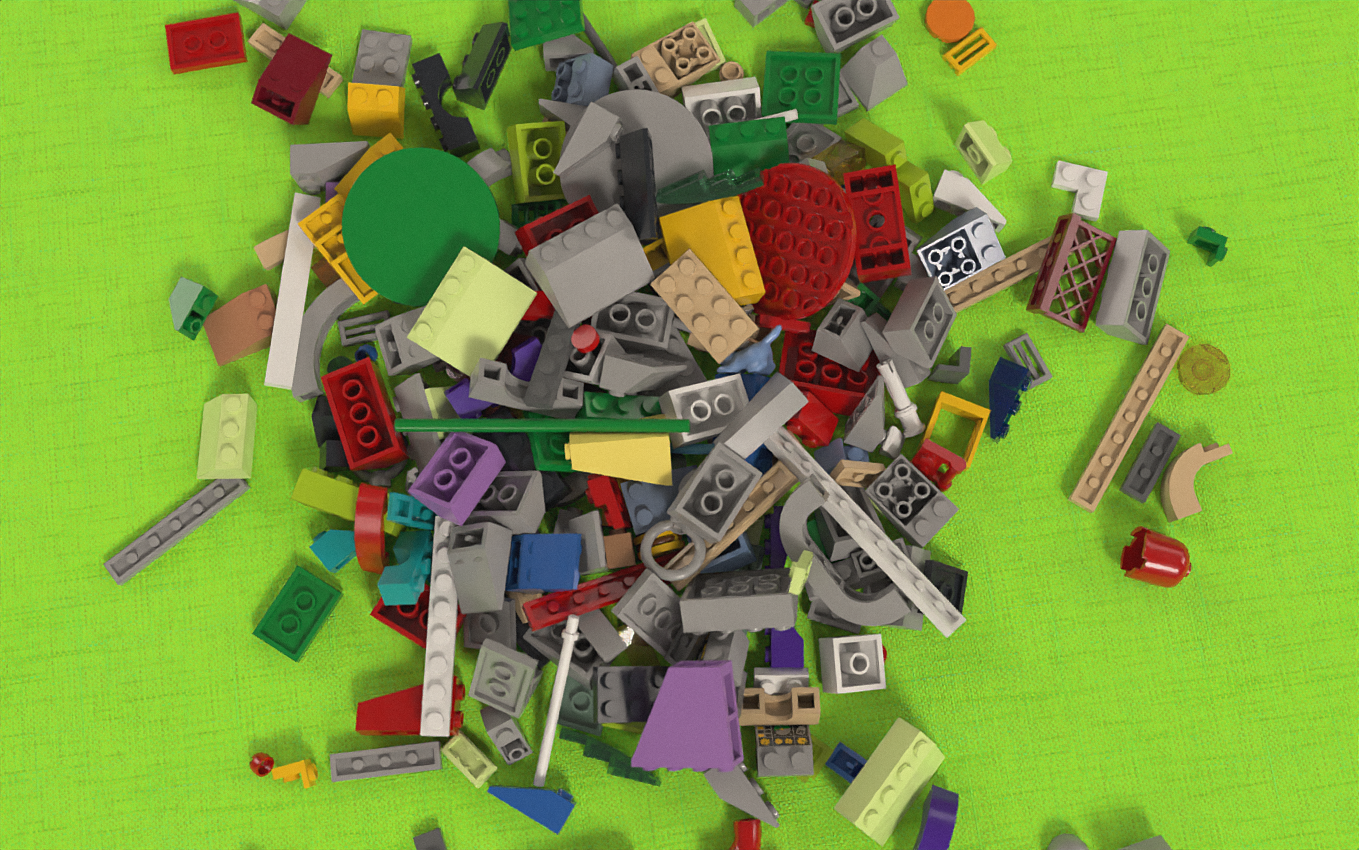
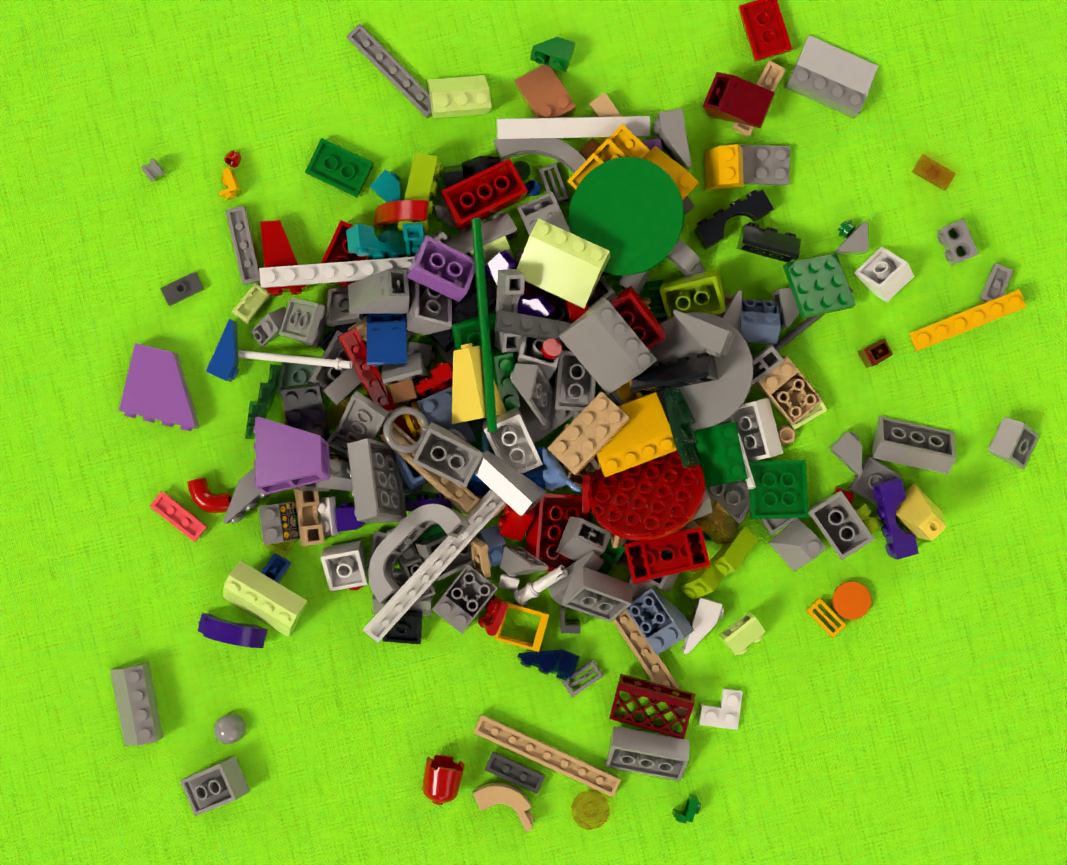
camera: 85 degrees right, 10 degrees up
yellowish green plate [789,550,814,595] -> none

